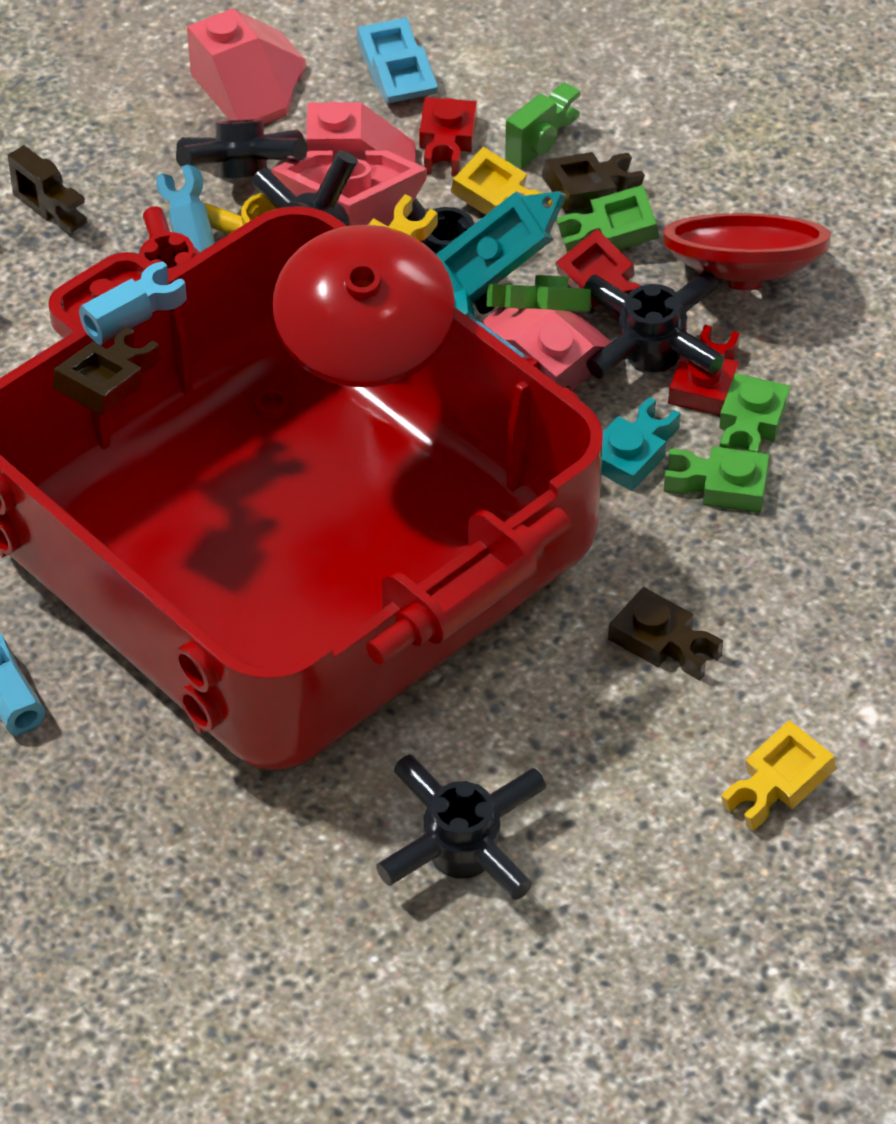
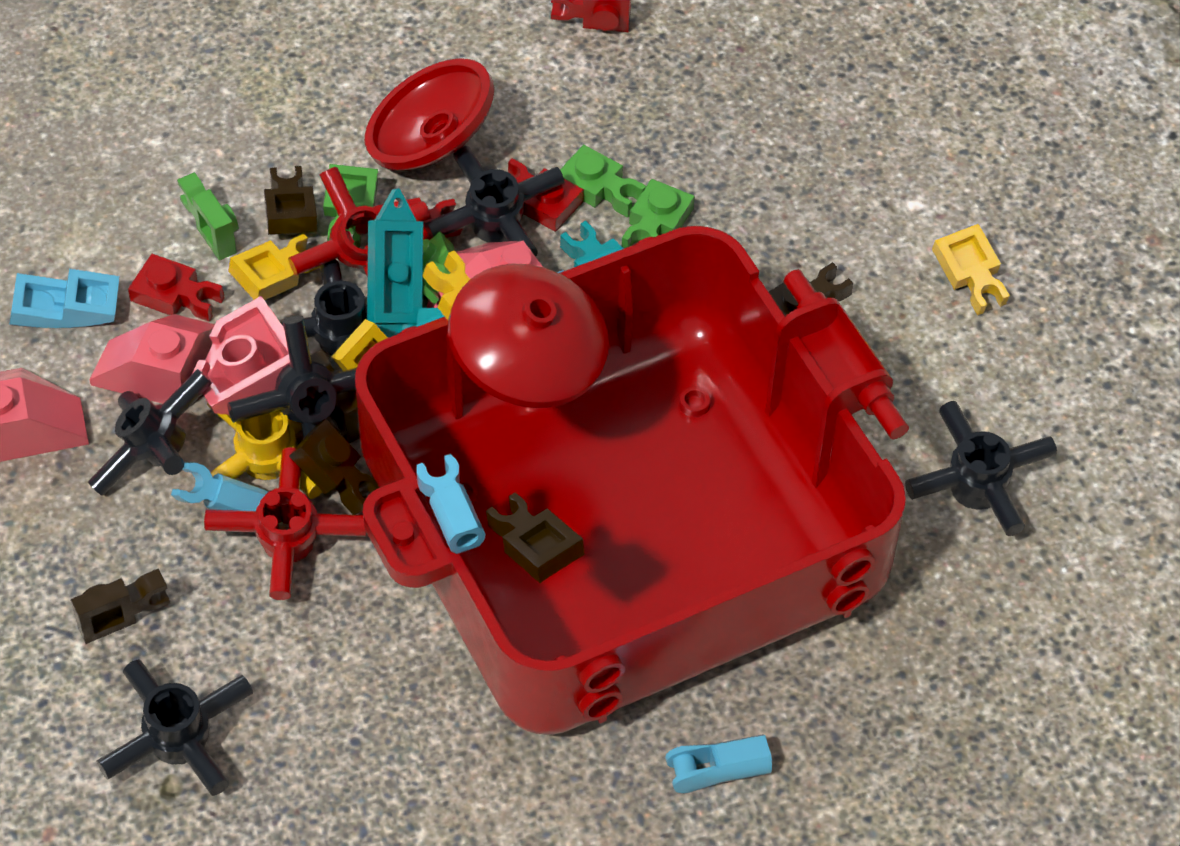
camera: 75 degrees left, 5 degrees up
none -> red bar [288,167,431,277]

